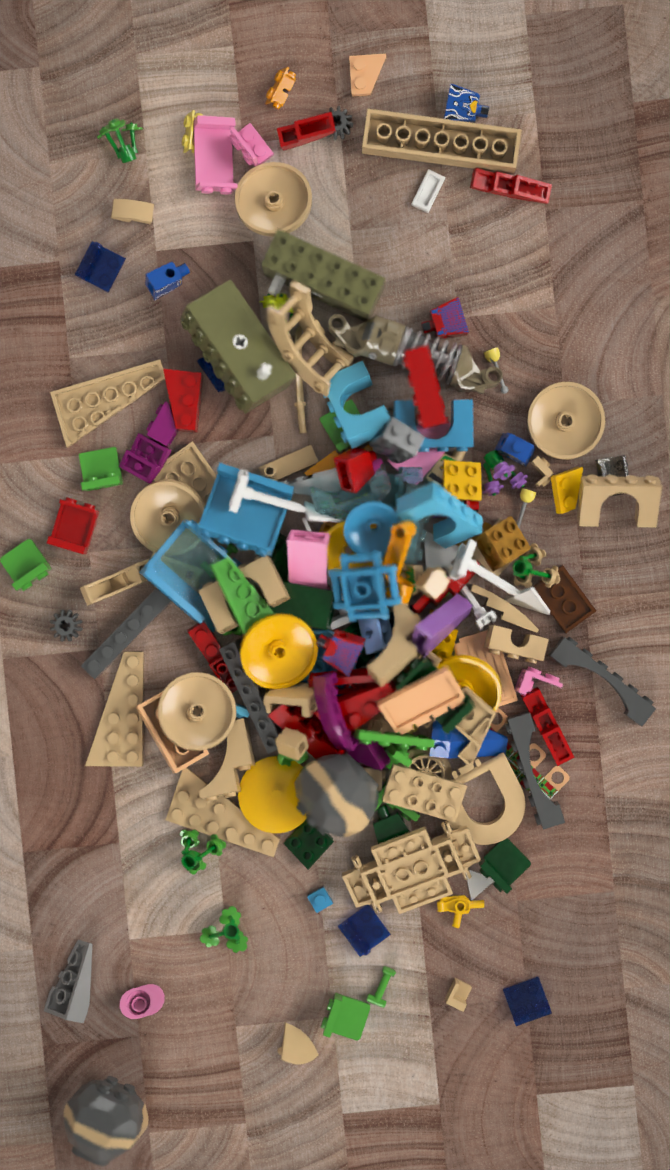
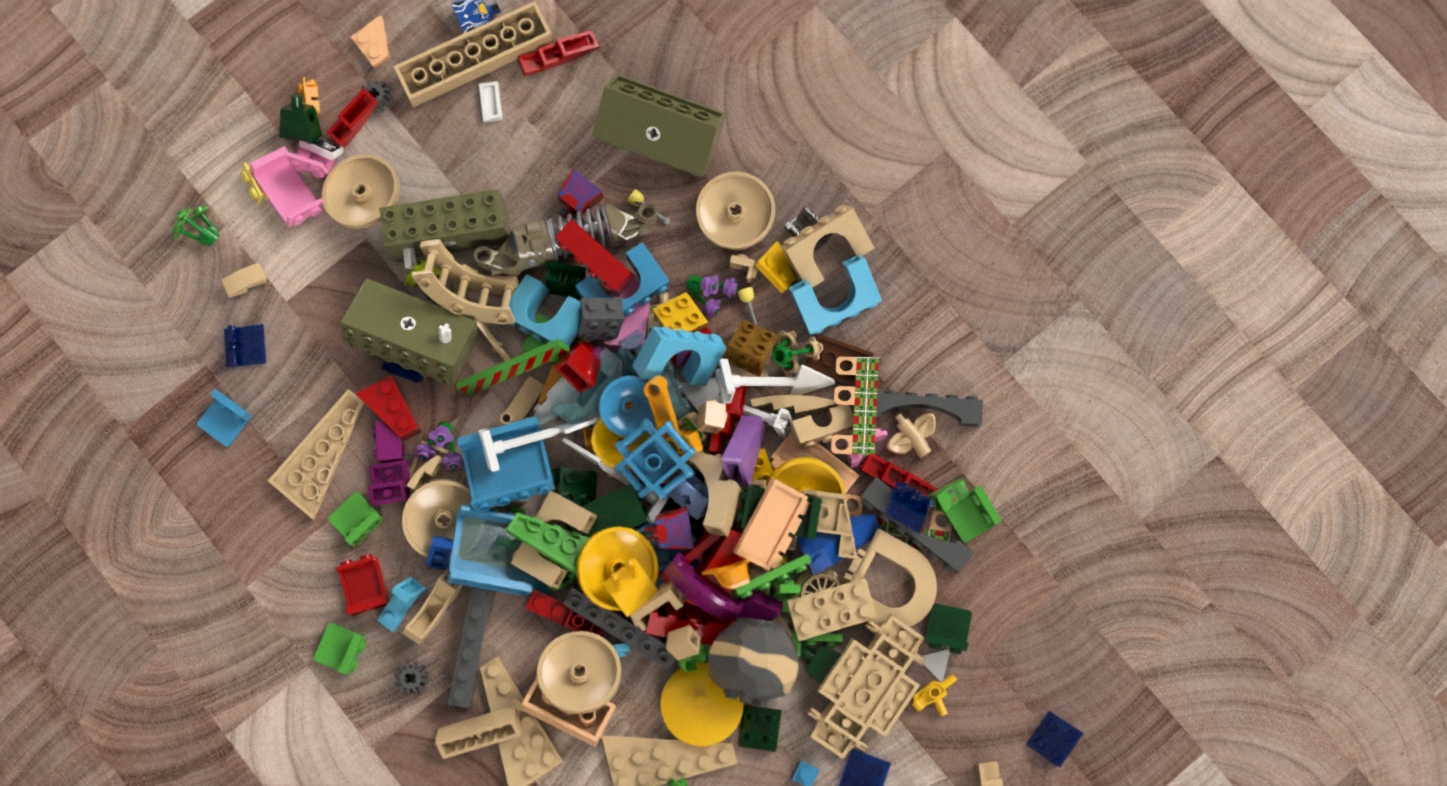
camera: 25 degrees left, 10 degrees down
blue torso [145,262,190,300] -> none
tan arch [199,718,255,802] -> none
bright pink panel [287,530,331,591] -> none
blue torso [494,433,535,467] -> none
none -> dark azure bracket [197,389,253,447]
none -> dark green torso [279,94,322,142]
none -> white tile [299,138,344,160]
none -> medium azure bracket [377,577,427,632]
none -> tan slope [407,455,443,491]
none -> medium lavender plant [414,422,464,470]
none -> blue slope [426,536,453,570]
none -> tan brick [435,705,522,759]
none -> bright green tile [456,339,570,396]
none -> dark green hinge [544,261,586,299]
none -> olive piece [592,73,727,177]
none -> yellow plate [602,558,658,617]
none -> light orange piece [701,559,751,589]
none -> medium azure arch [788,254,882,335]
none -> piece [831,357,879,455]
none -> clear blue hinge [885,481,935,534]
none -> tan plant [886,413,936,459]
none -> bright green leg [928,478,970,512]
none -> bright green bracket [944,485,1002,543]

